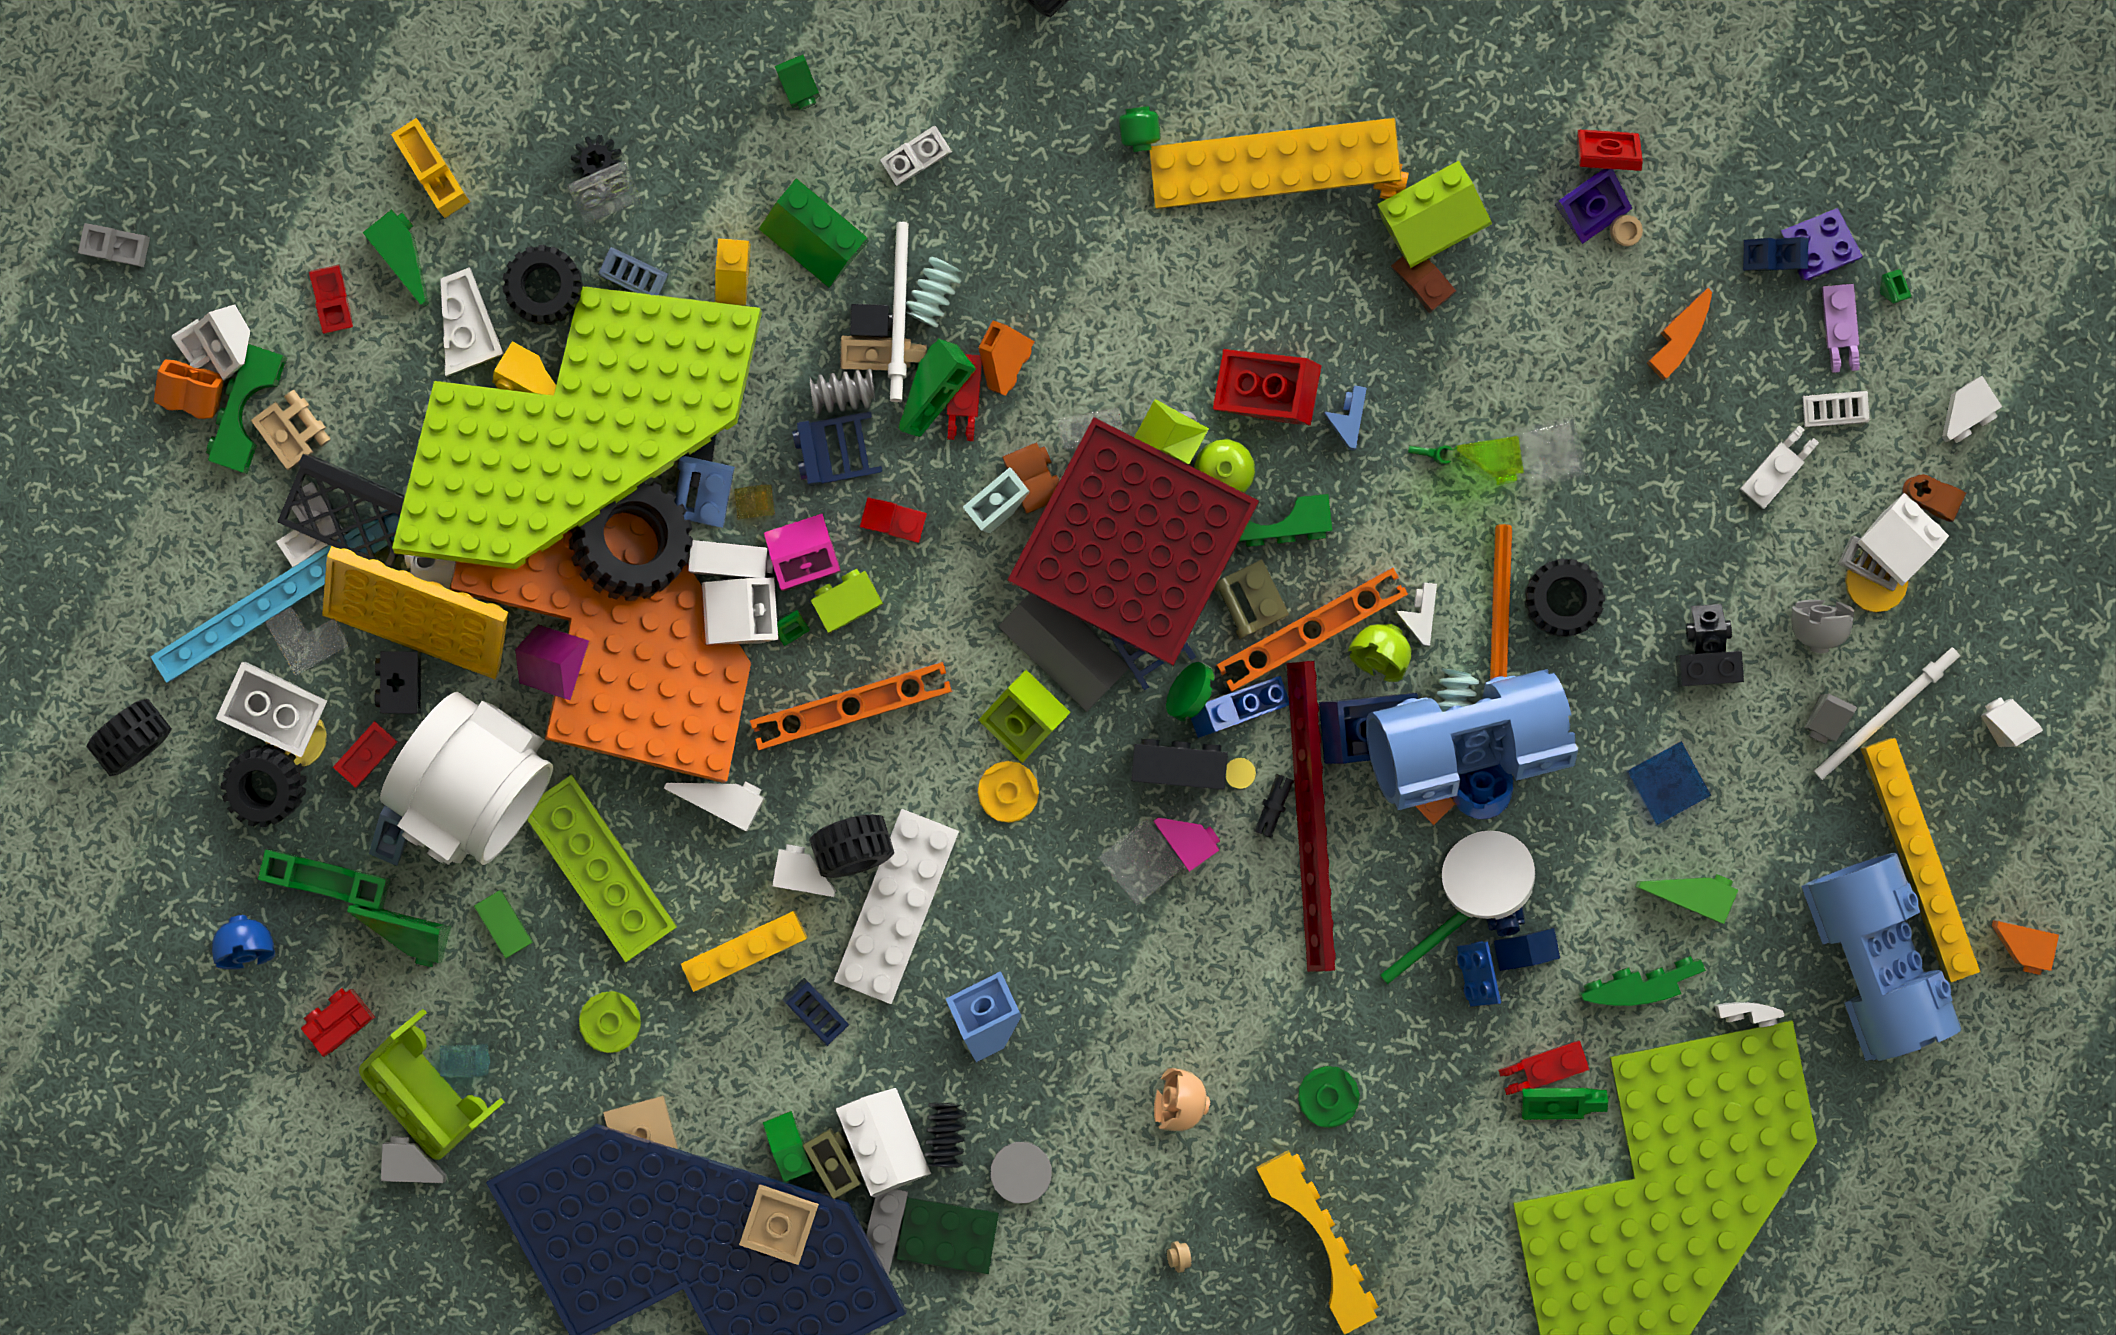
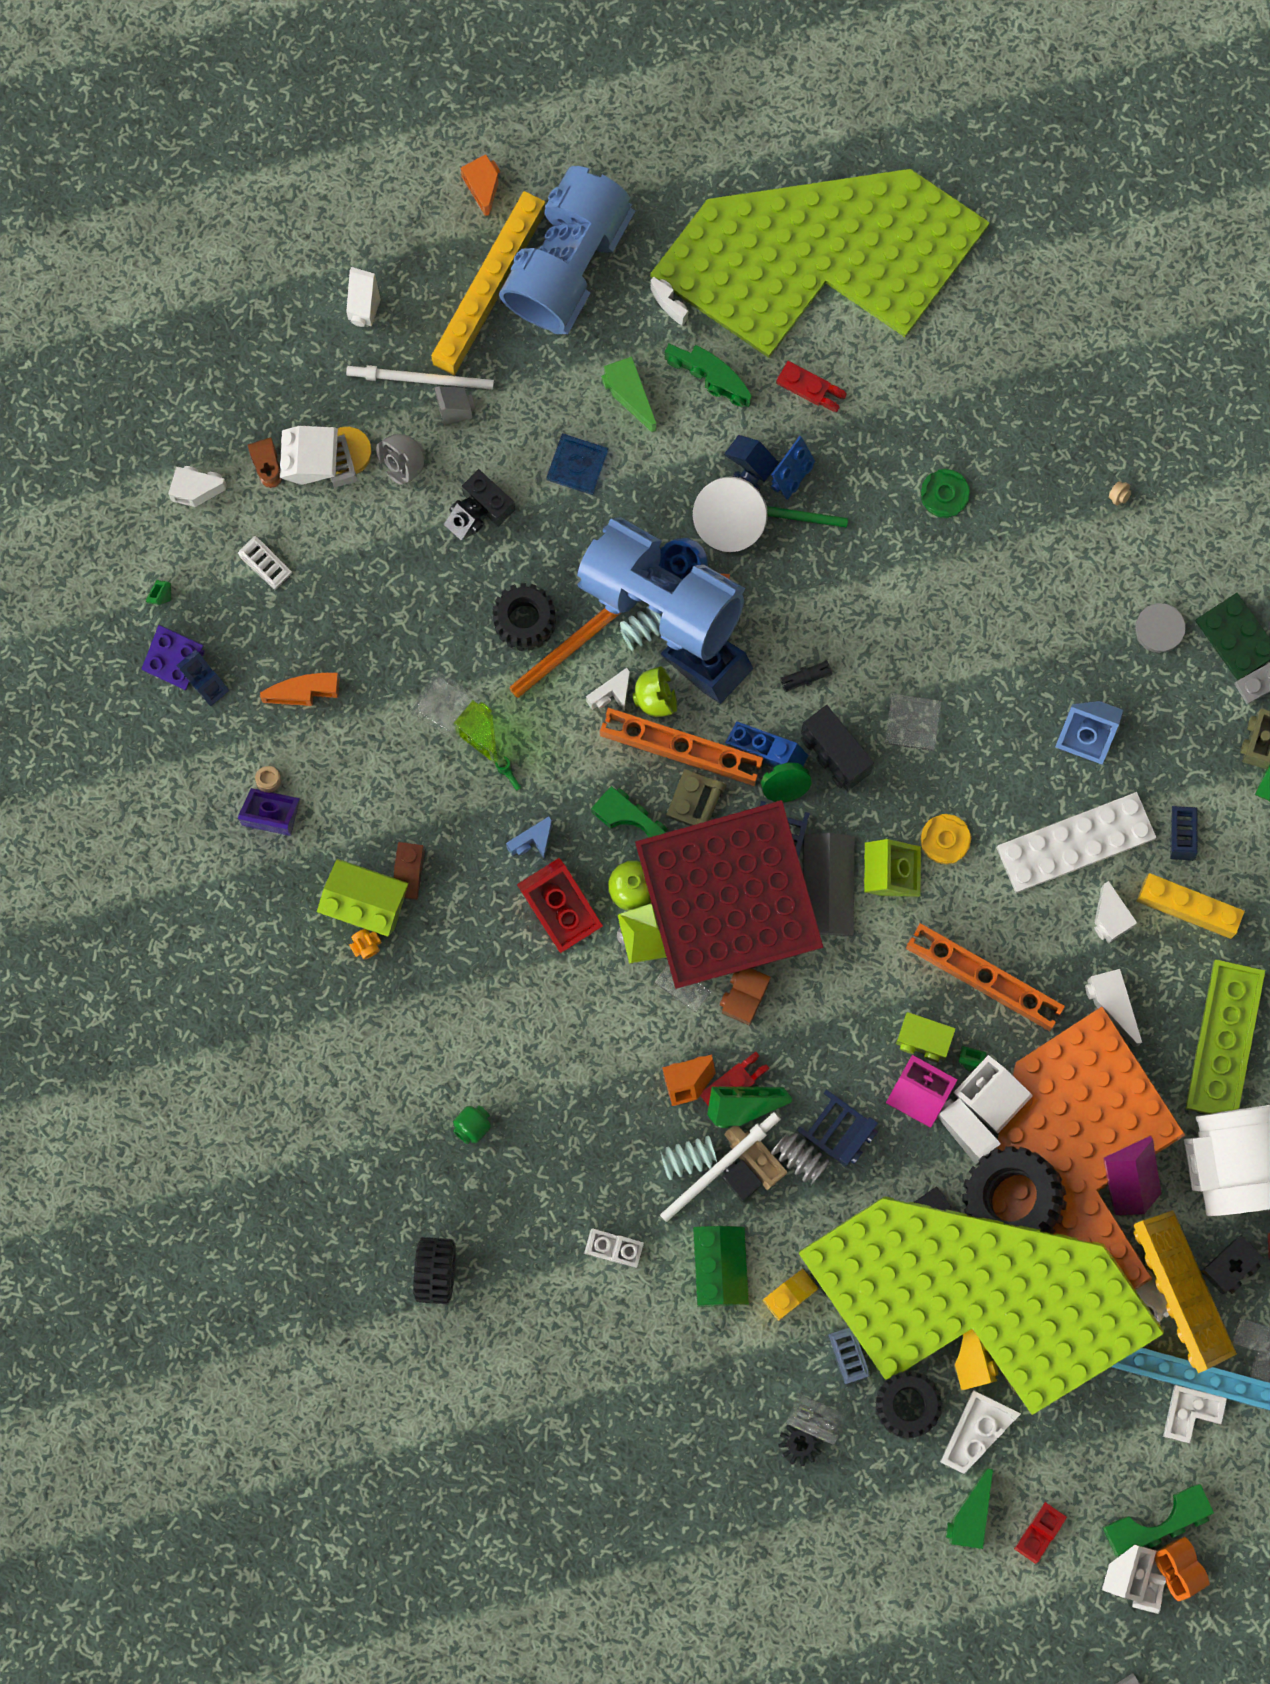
camera: 135 degrees left, 10 degrees down
tan plate [251,390,331,470] -> none
black fence [277,454,405,568] -> none
yellow slope [391,118,470,218] -> none
medium blue plate [674,456,735,528] -> none
clear yellow slope [734,485,775,519] -> none
green slope [775,54,820,110] -> none
black tyre [810,814,895,878] -> none
white slope [836,1088,931,1198] -> none
red slope [860,497,927,543] -> none
black piece [925,1102,967,1168] -> none
light aqua slope [963,467,1030,533] -> none
yellow plate [1150,118,1402,209] -> none
dark pink slope [1153,817,1220,872] -> none
light nougat cylinder [1154,1068,1210,1131] -> none
light yellow tile [1226,758,1256,789] -> none
yellow arch [1256,1150,1379,1335] -> none
dark red plate [1286,661,1336,972] -> none
green hinge [1521,1088,1608,1120] -> none
red plate [1577,129,1643,171] -> none
white hinge [1740,426,1819,509] -> none
lavender hinge [1821,284,1860,372] -> none

